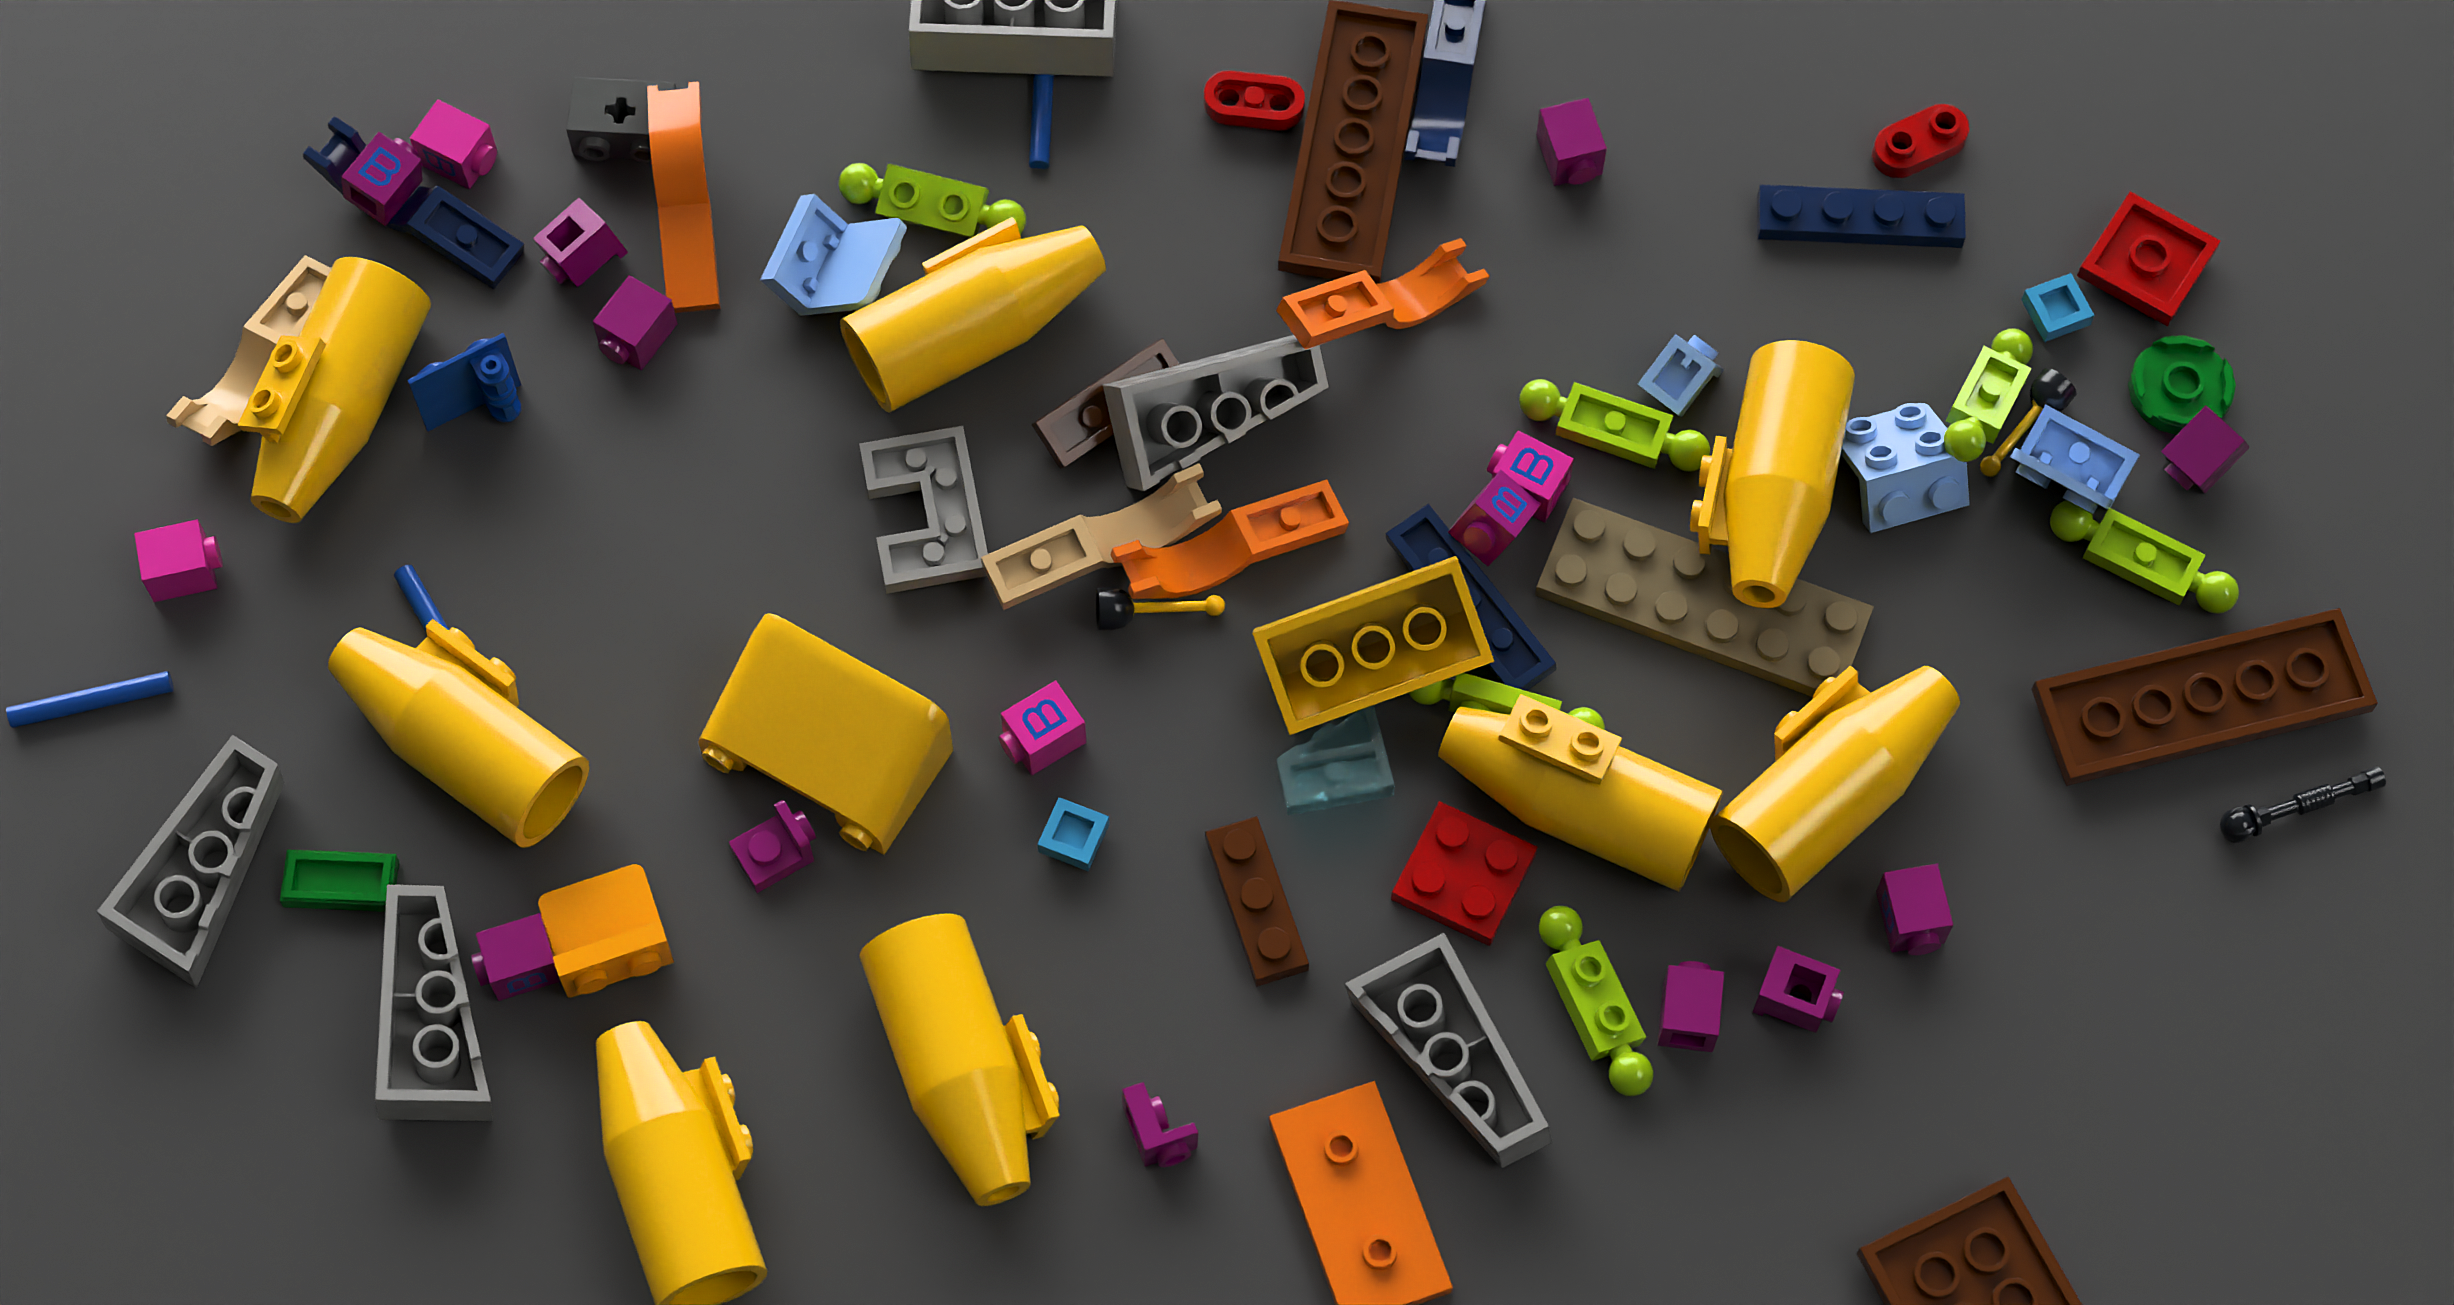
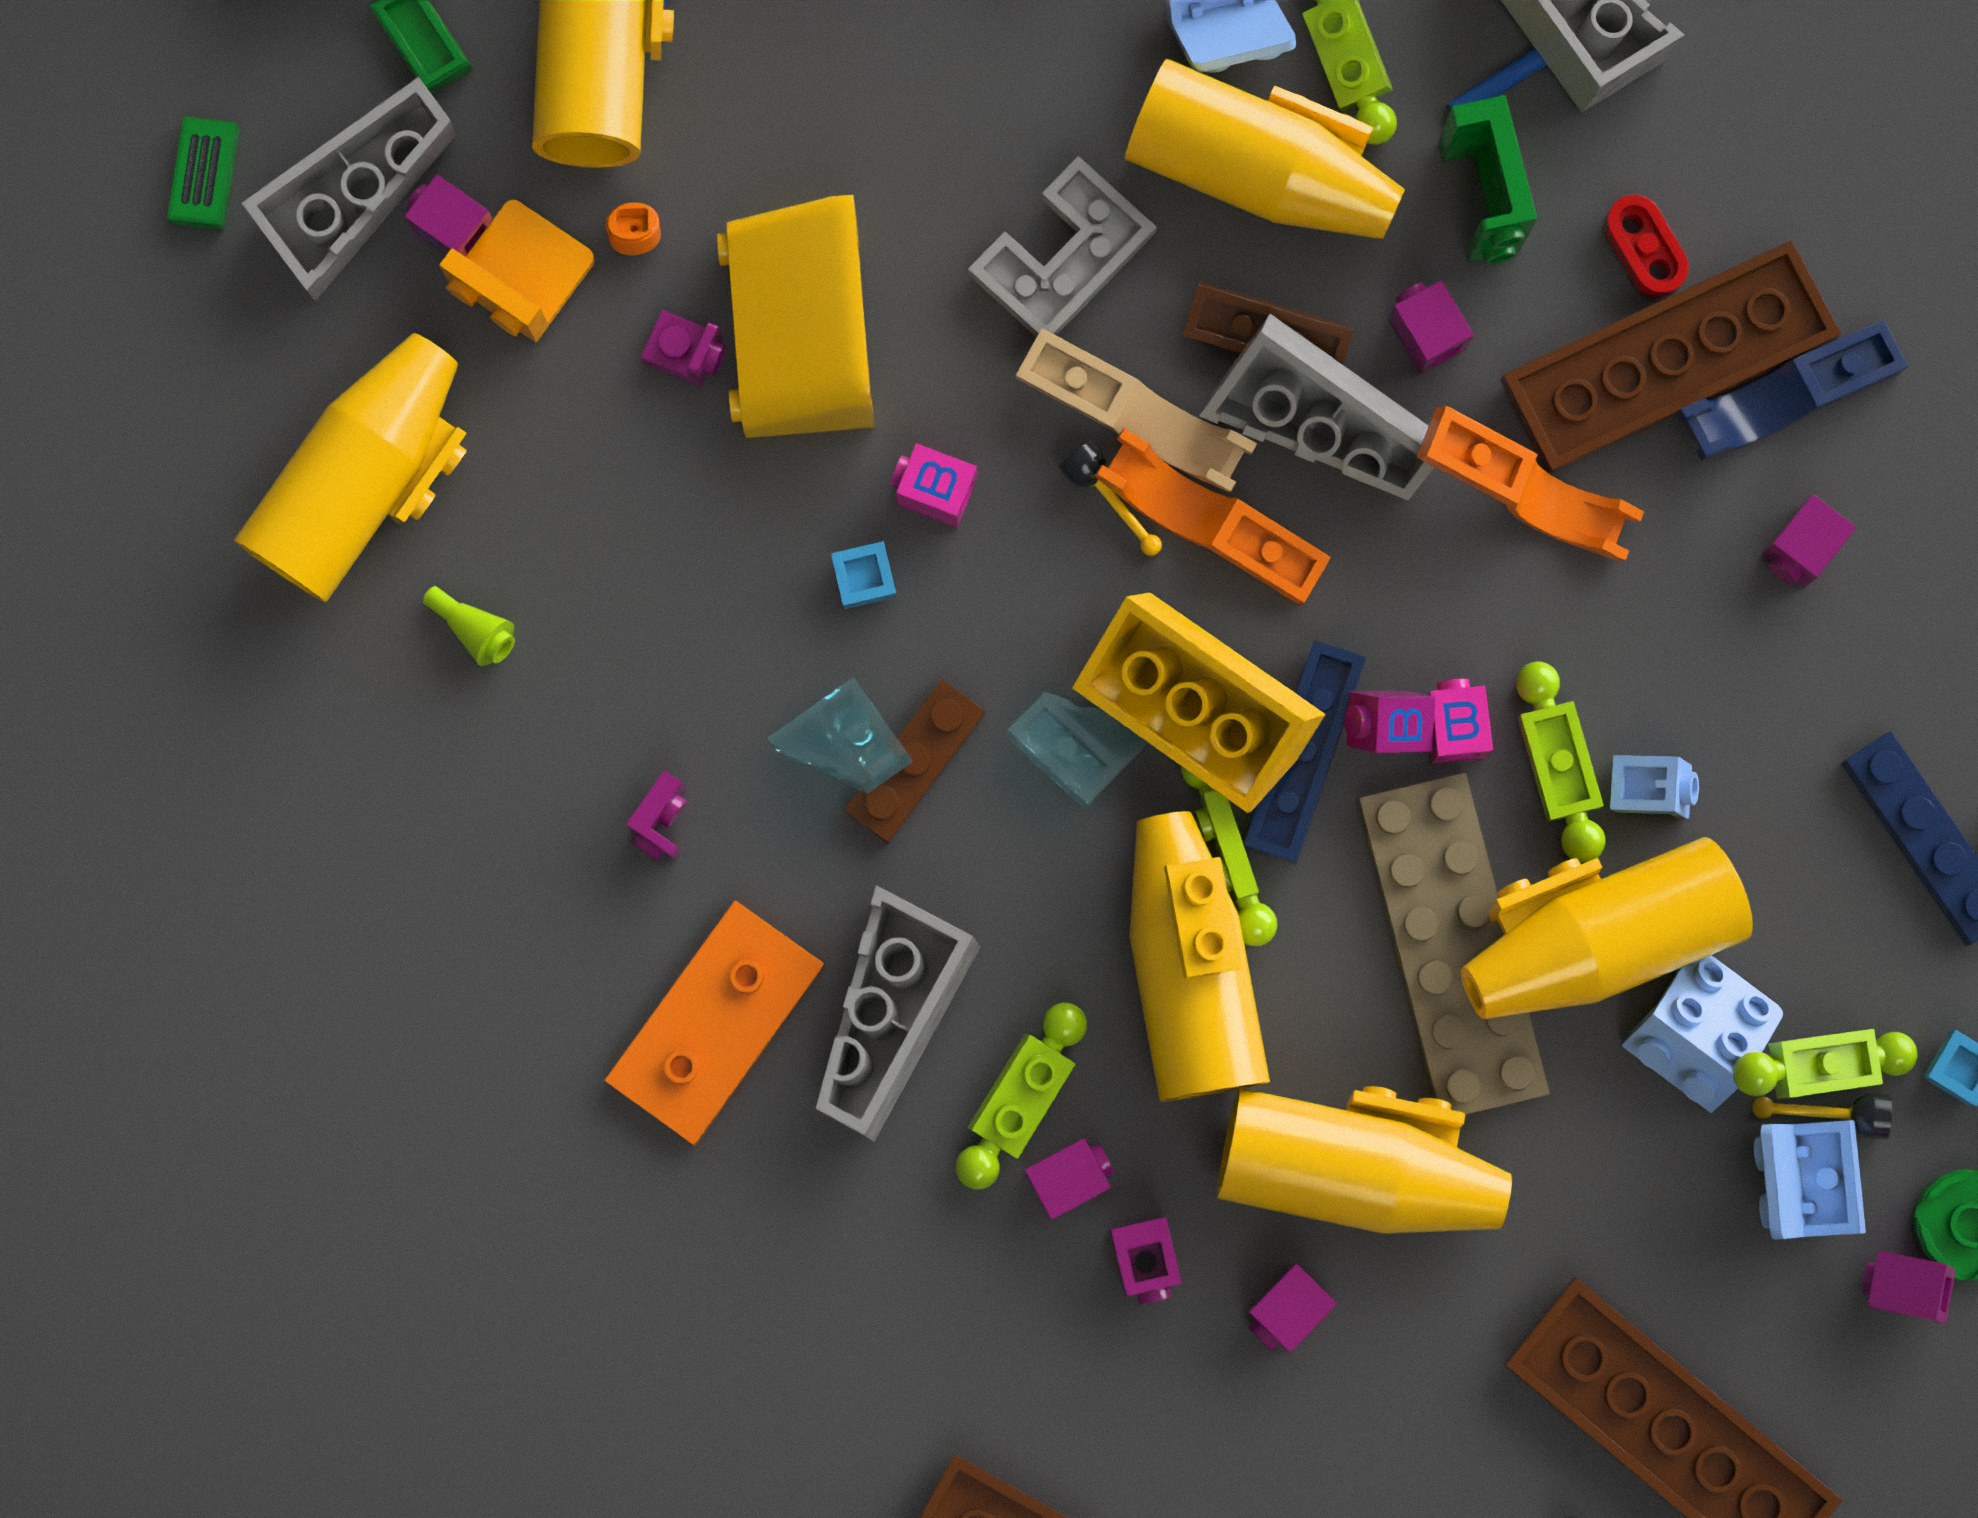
camera: 55 degrees right, 15 degrees up
yellow piece [859,914,1060,1206] -> none
red plate [1391,801,1538,946] -> none
lime plate [2050,500,2239,614] -> none
none -> green tile [167,117,240,230]
none -> lime cone [423,586,515,667]
none -> orange tile [606,202,661,256]
none -> clear light blue wing [768,677,913,793]
none -> magenta brick [1388,280,1474,375]
none -> green panel [1438,95,1537,265]

